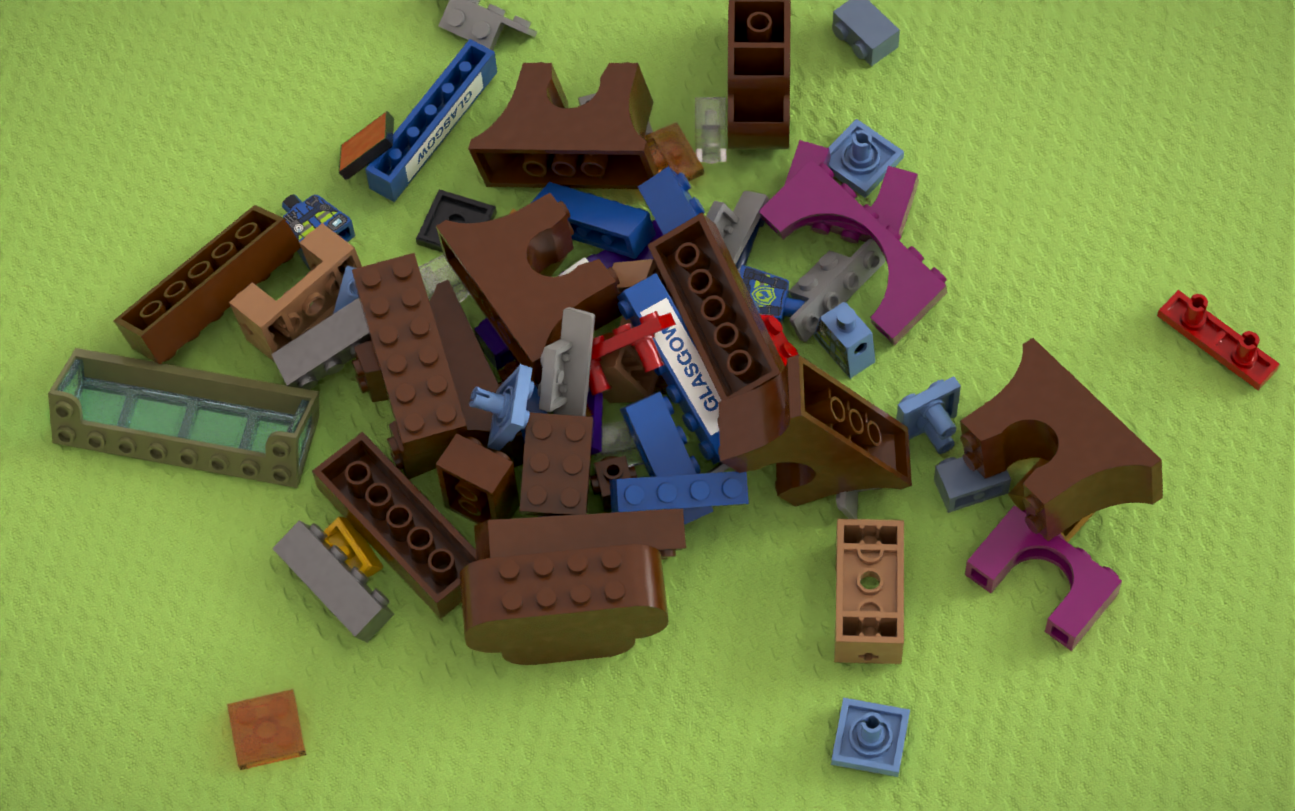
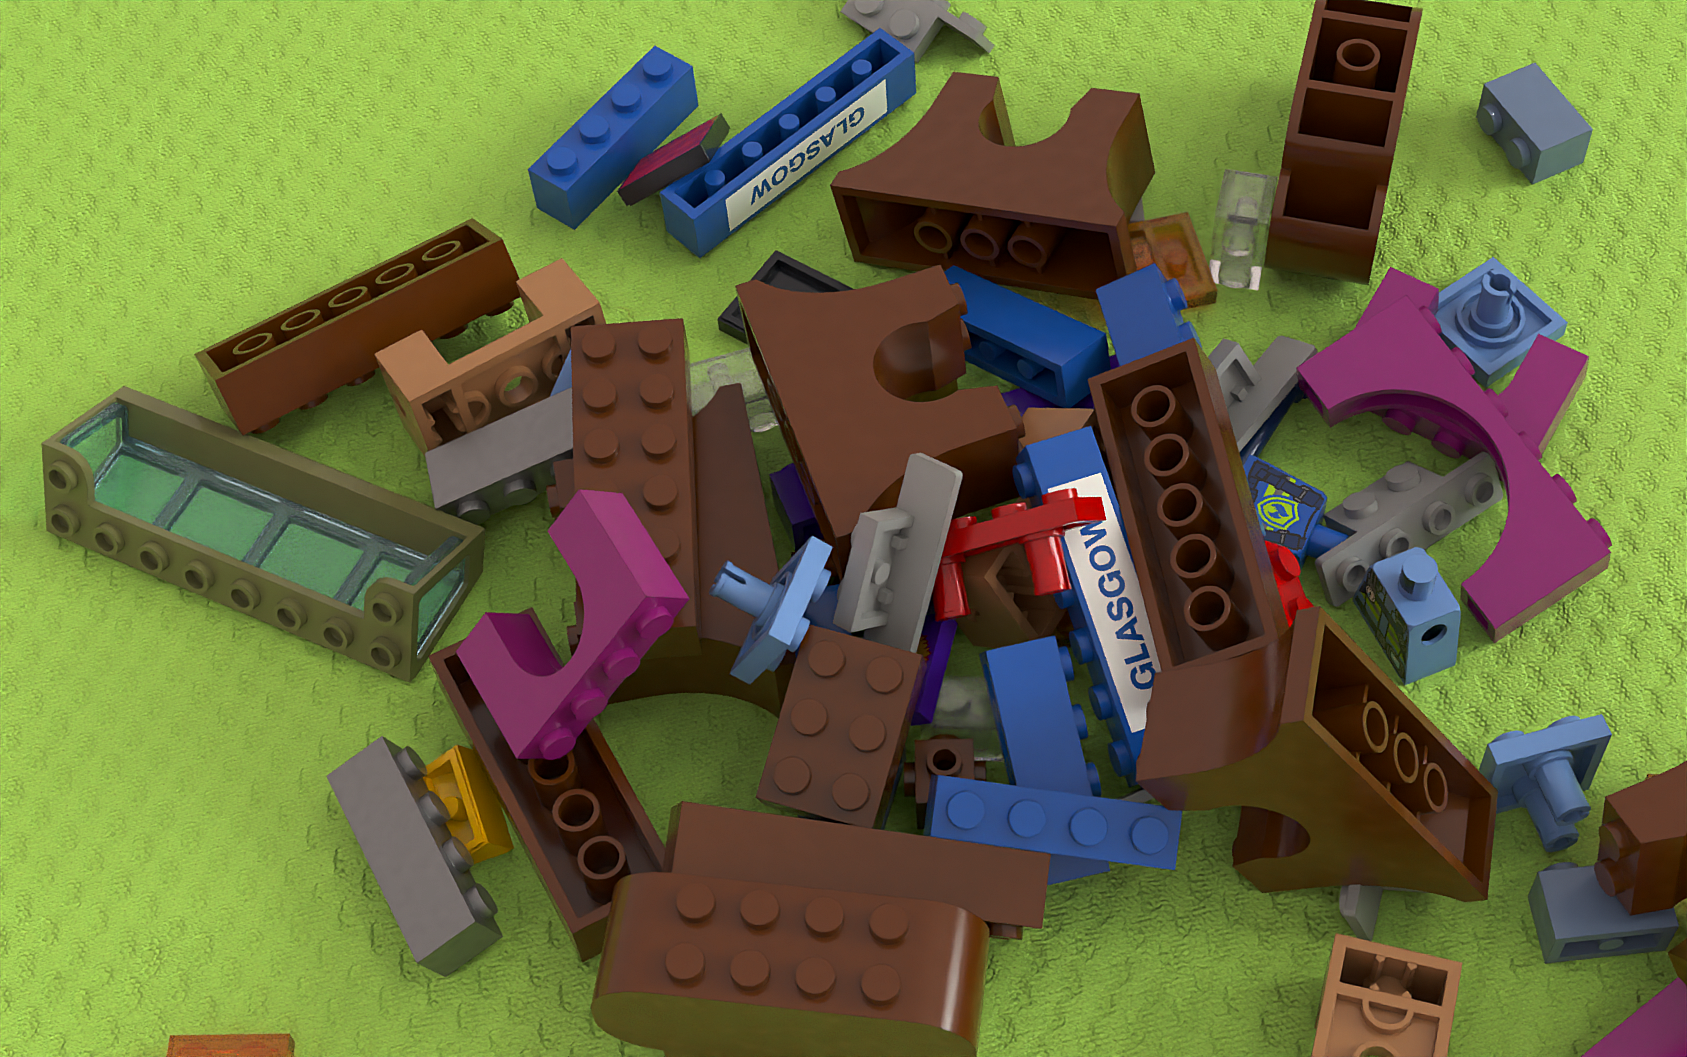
camera: 15 degrees right, 5 degrees down
torso [282,194,355,269] -> none
reddish brown brick [436,433,520,524] -> none
none -> magenta arch [456,489,690,760]
none -> blue brick [528,46,699,230]

